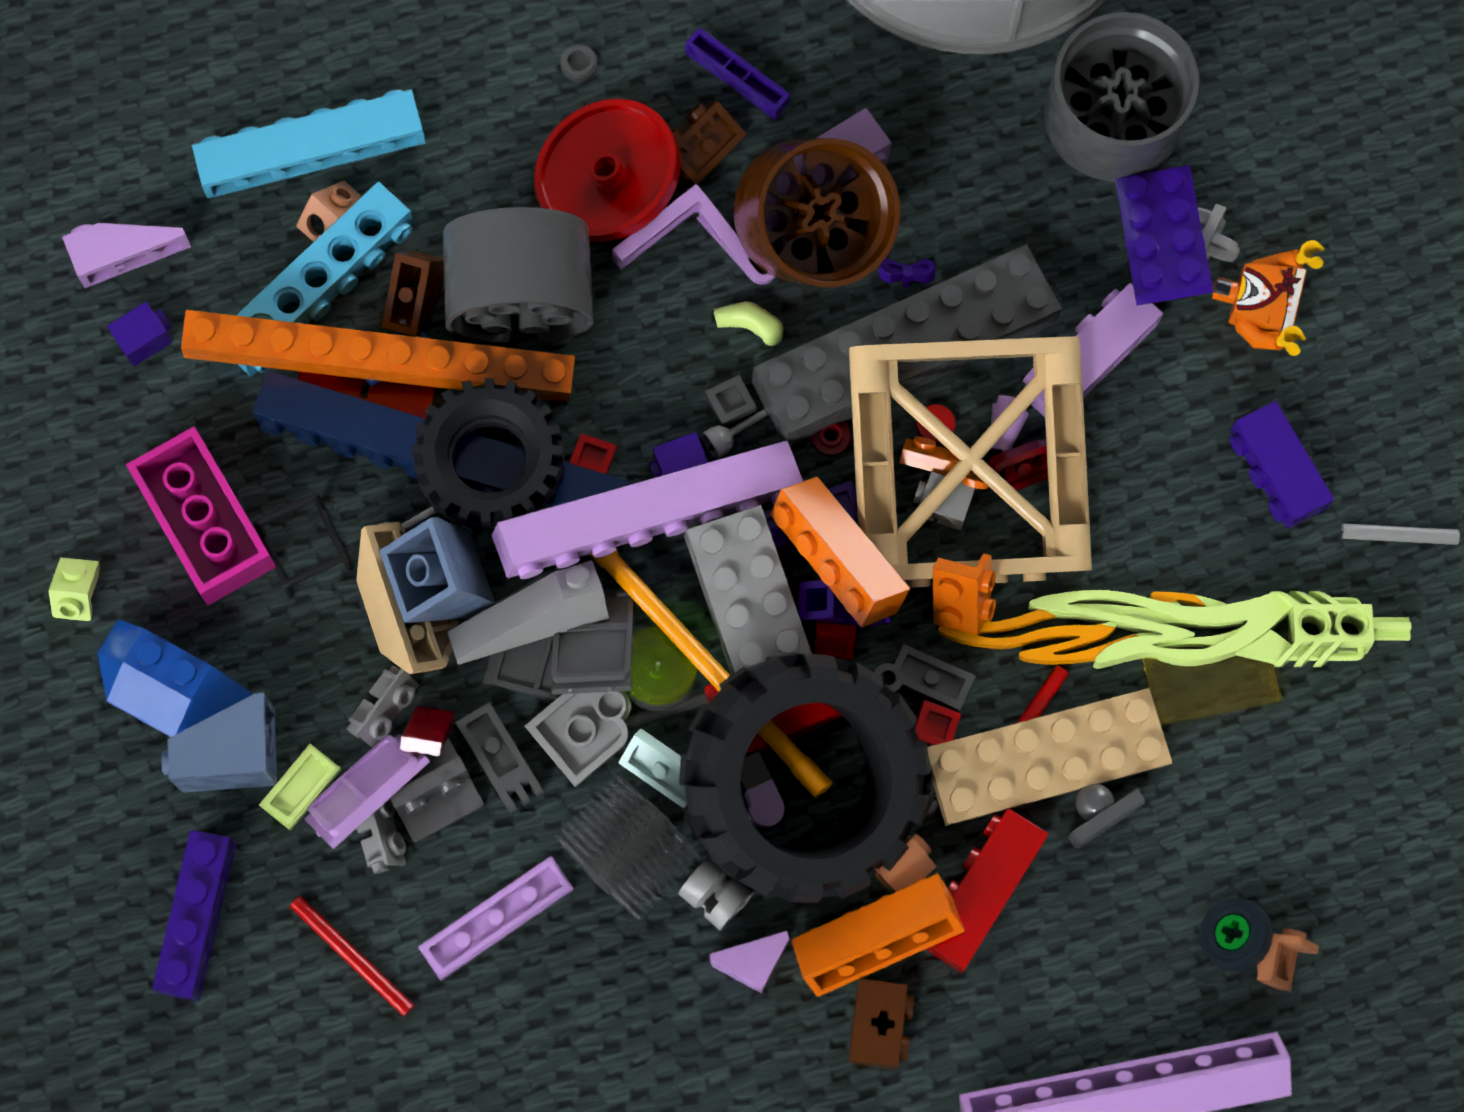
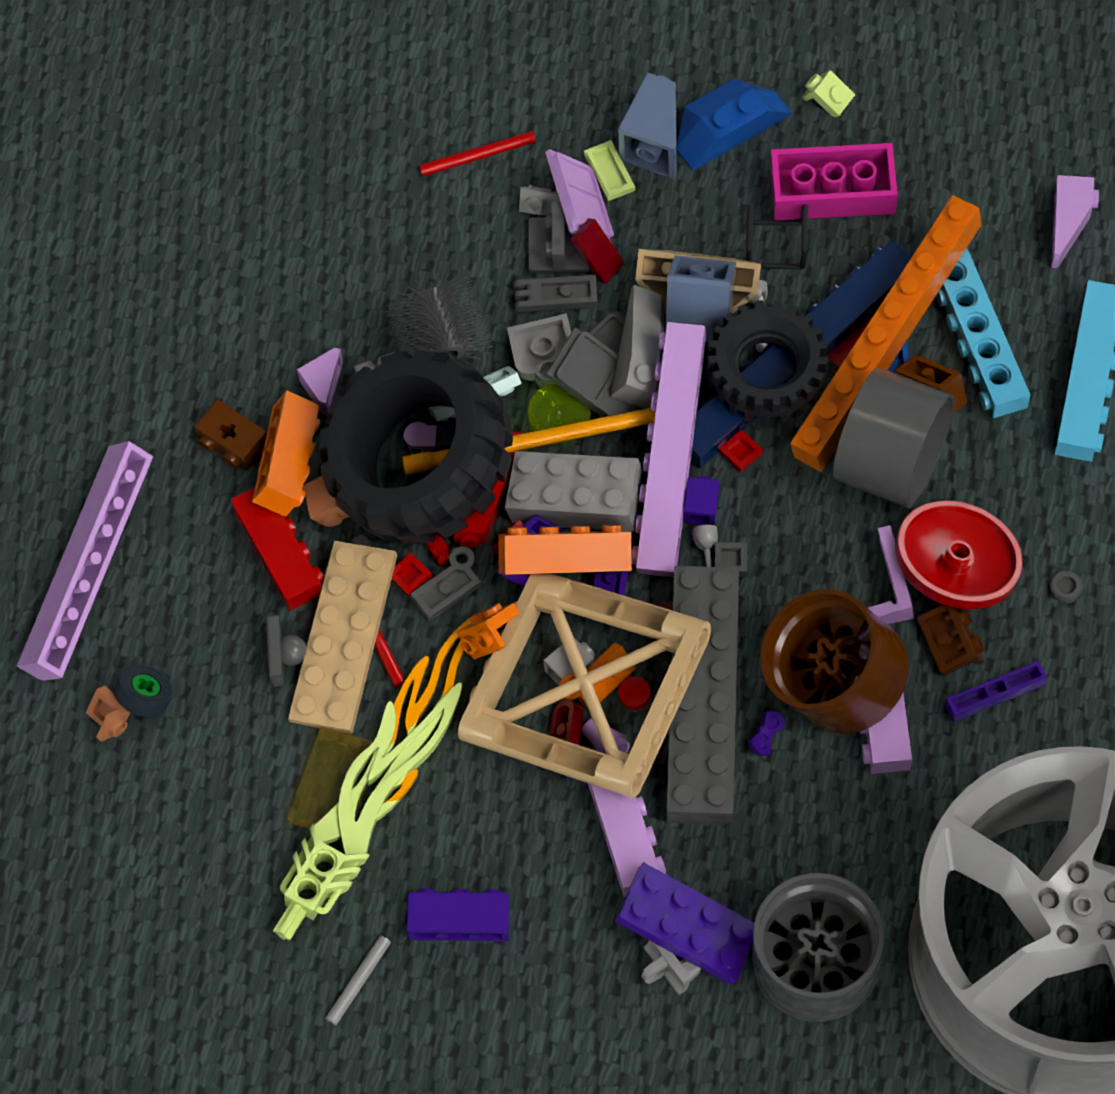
camera: 125 degrees right, 10 degrees down
dark purple brick [107,302,173,367] -> none
dark purple brick [152,830,236,1002] -> none
nougat bracket [296,181,362,242] -> none
light grey hinge [346,665,419,748] -> none
lavender tile [418,856,574,981] -> none
yellowish green arm [714,301,784,346] -> none
torso [1211,240,1324,356] -> none

